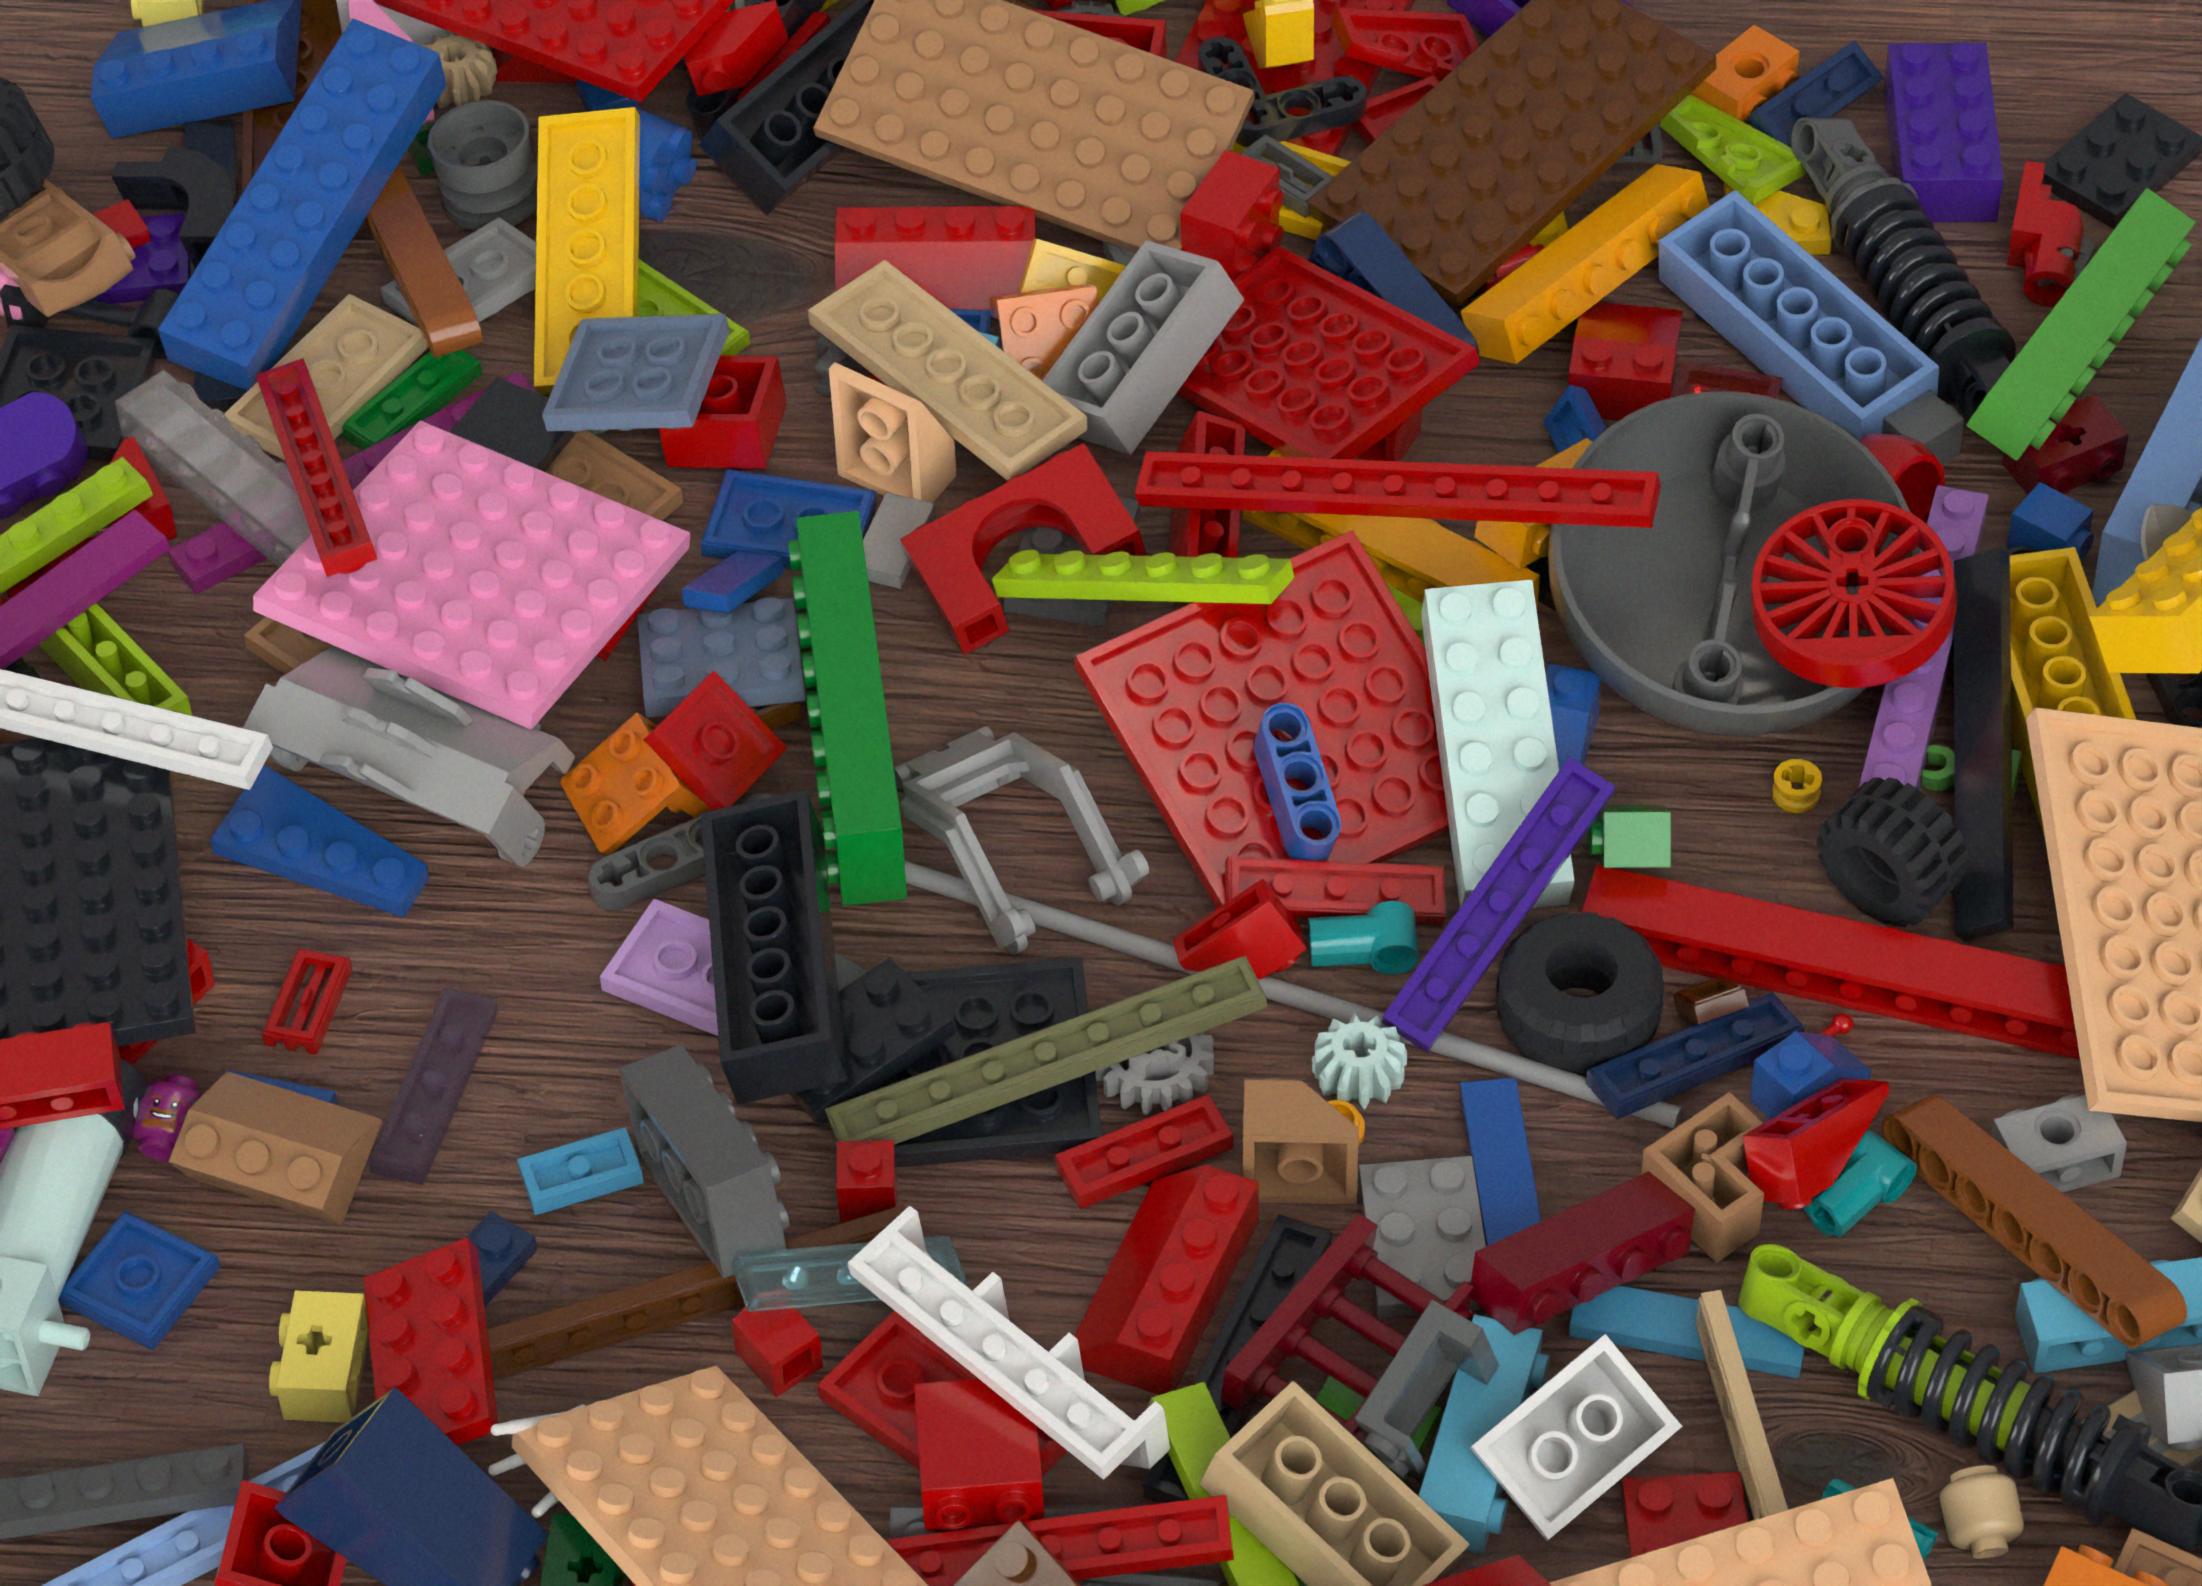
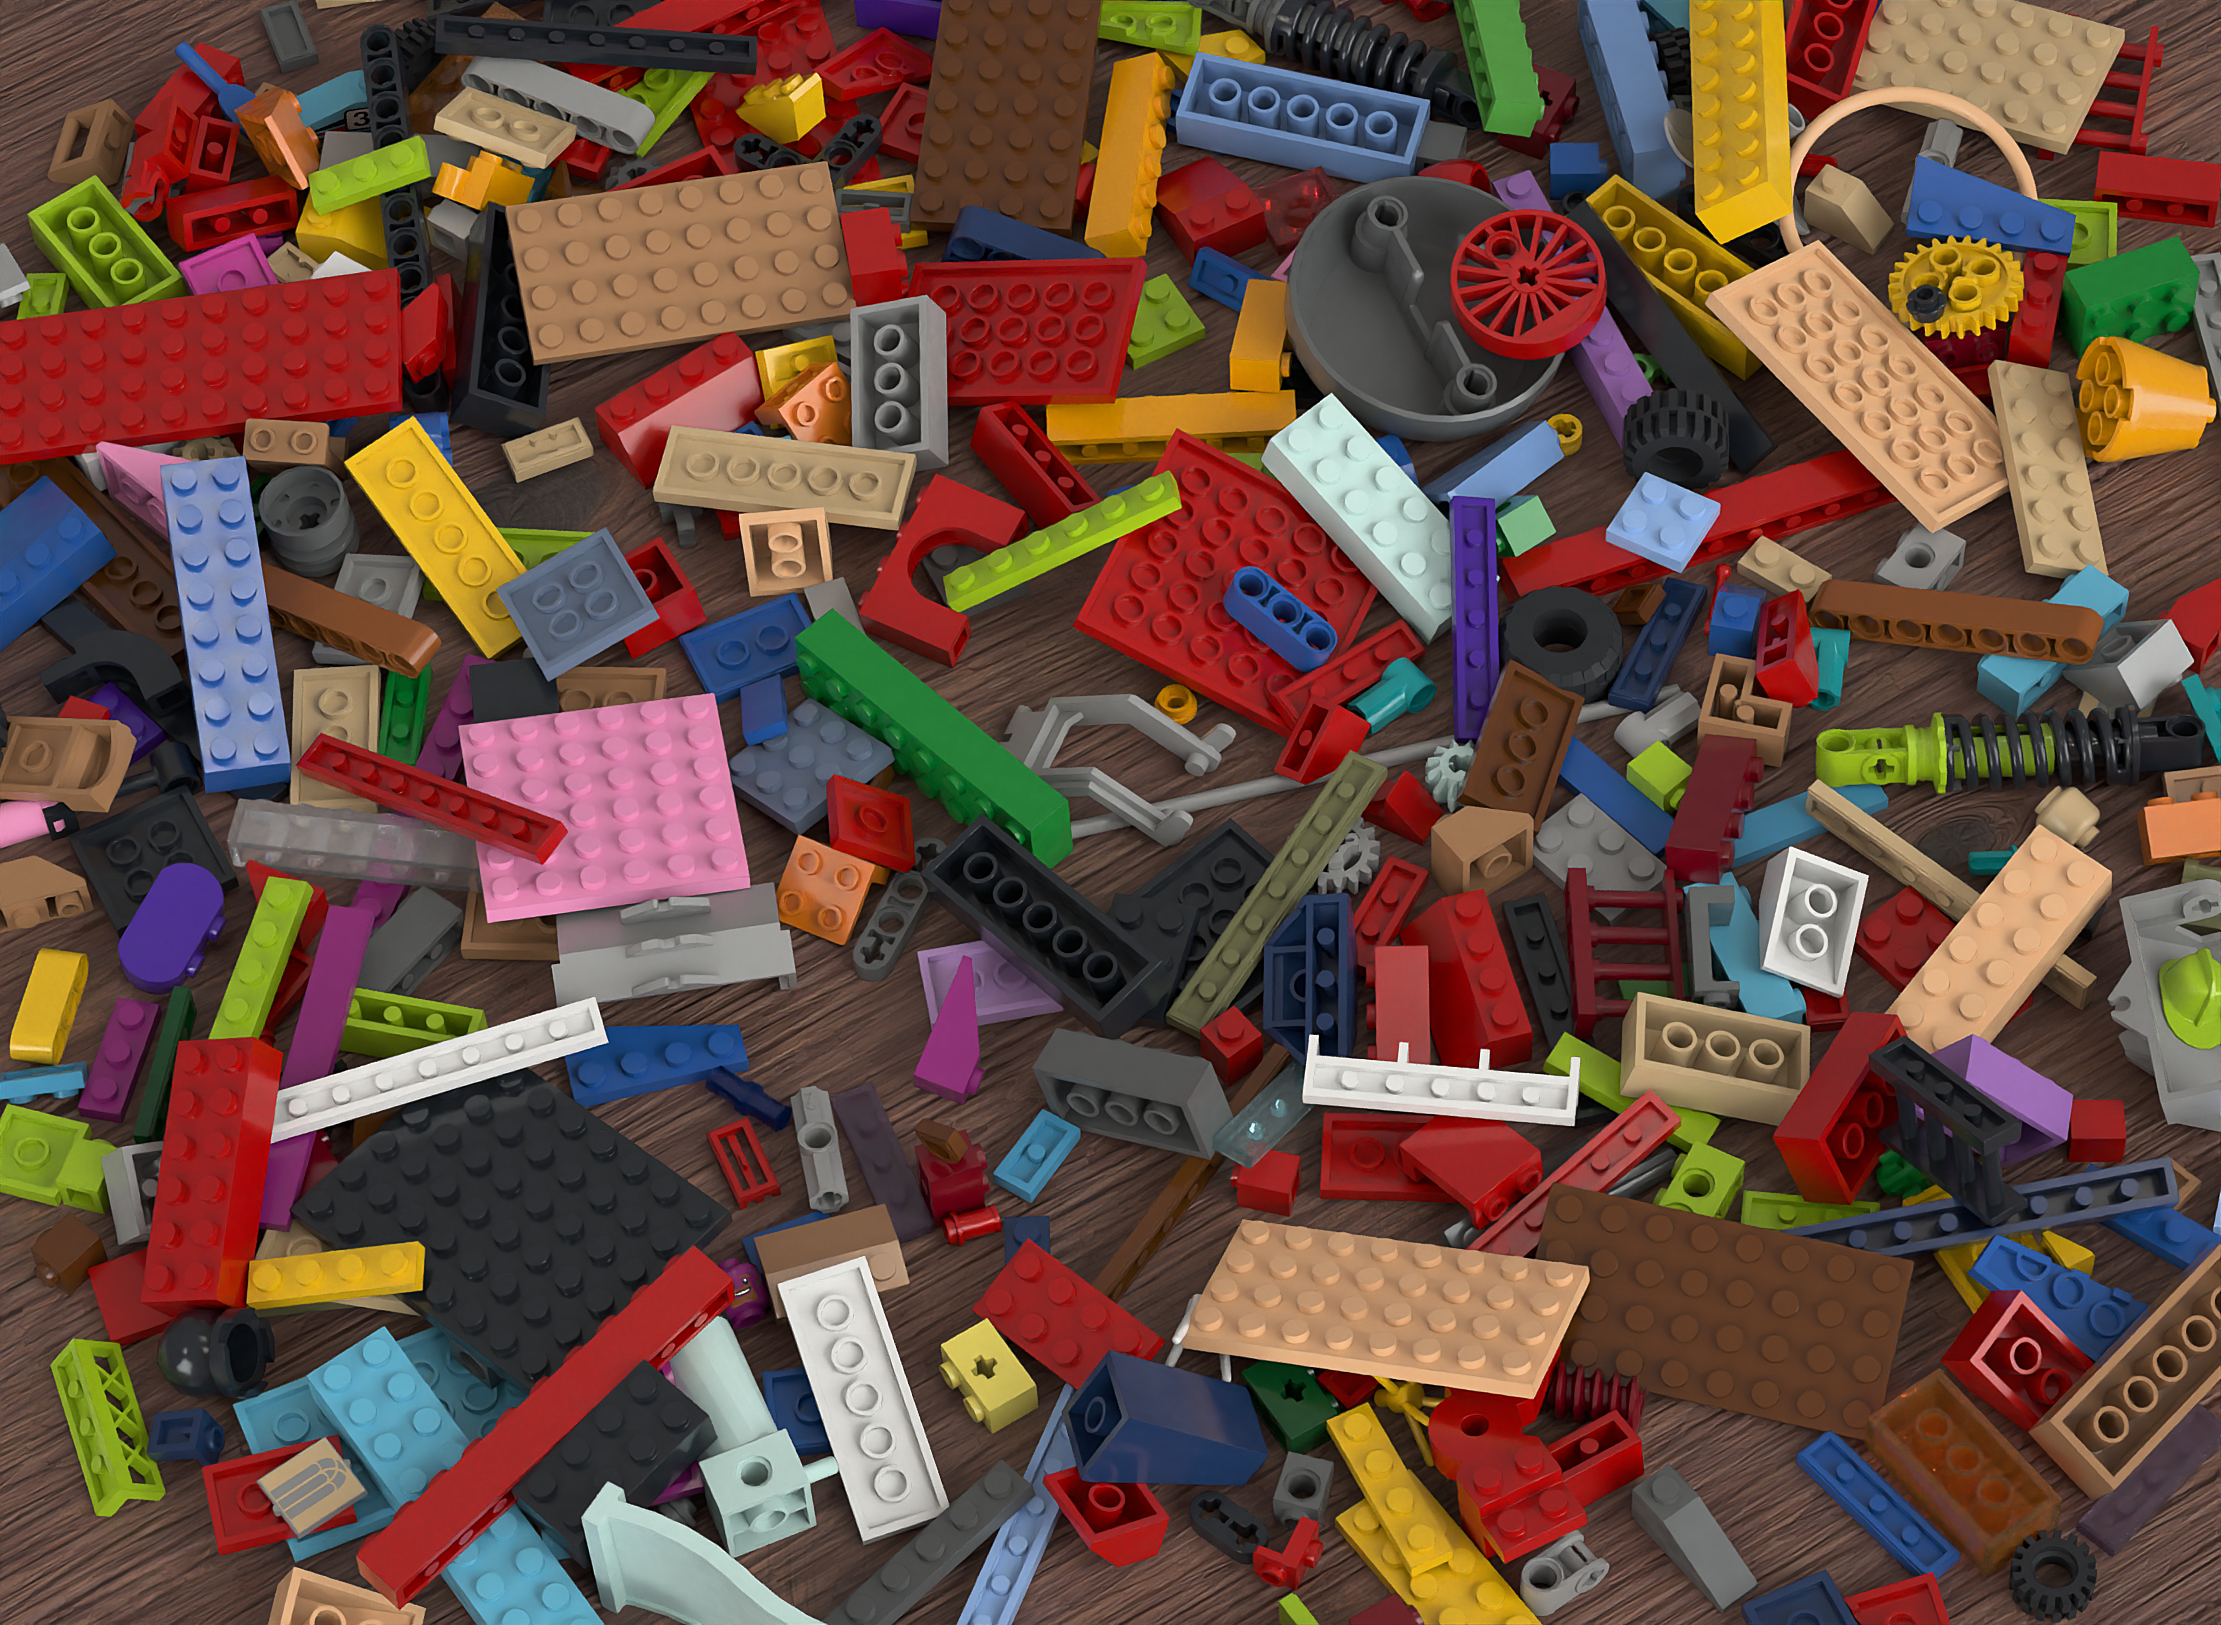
camera: 35 degrees left, 5 degrees up
red plate [1135,451,1661,528] -> none
none -> medium nougat panel [243,419,349,481]
none -> dark grey brick [356,885,465,997]
none -> tan plate [501,417,594,483]
none -> clear blue pin [706,1065,792,1132]
none -> white plate [777,1256,950,1545]
none -> light grey piece [790,1086,849,1214]
none -> magenta slope [913,955,985,1105]
none -> reddish brown tile [914,1118,968,1164]
none -> dark red brick [914,1129,990,1229]
none -> red pin [941,1204,1002,1247]
none -> lime plate [1126,273,1206,370]
none -> light orange plate [1154,684,1197,725]
none -> dark blue wedge [1263,893,1358,1068]
none -> red slope [1361,770,1444,846]
none -> red brick [1366,946,1430,1065]
none -> medium blue slope [1420,420,1564,522]
none -> reddish brown plate [1456,659,1585,838]
none -> light blue plate [1605,472,1721,573]
none -> light grey piece [1614,691,1701,758]
none -> lime brick [1626,740,1692,815]
none -> tan plate [1737,535,1832,612]
none -> red tile [1801,987,1850,1033]

